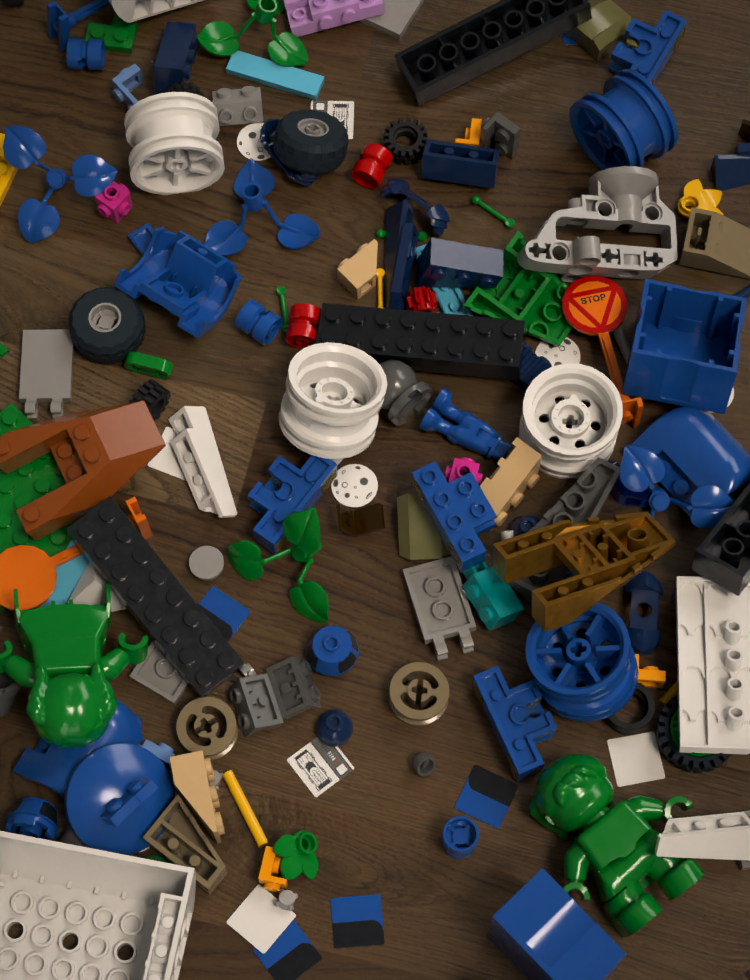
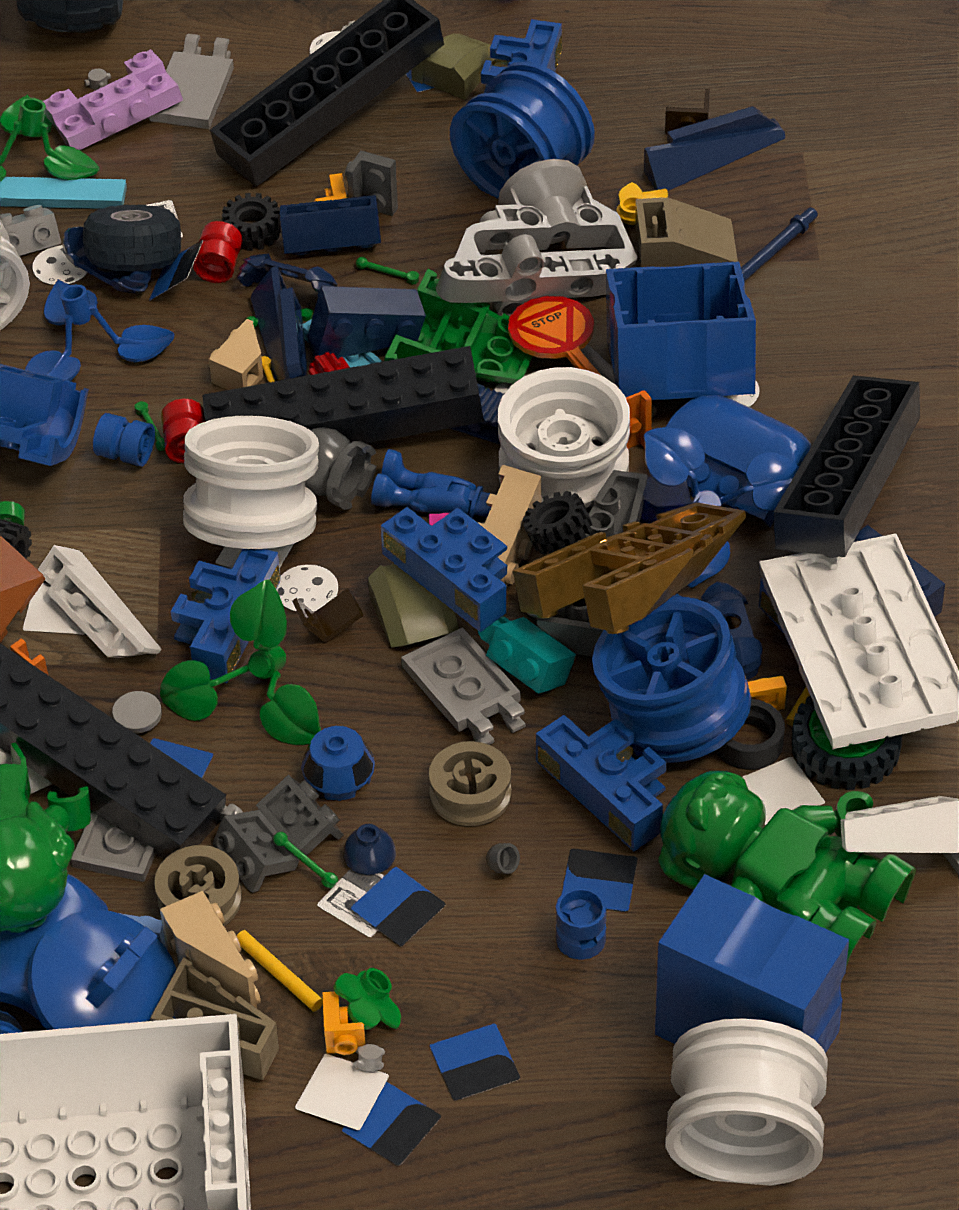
camera: 15 degrees left, 20 degrees down
none -> sticker [149,240,203,301]
none -> green hinge [273,832,338,888]
none -> sticker [351,867,446,946]
none -> black tyre [523,491,592,554]

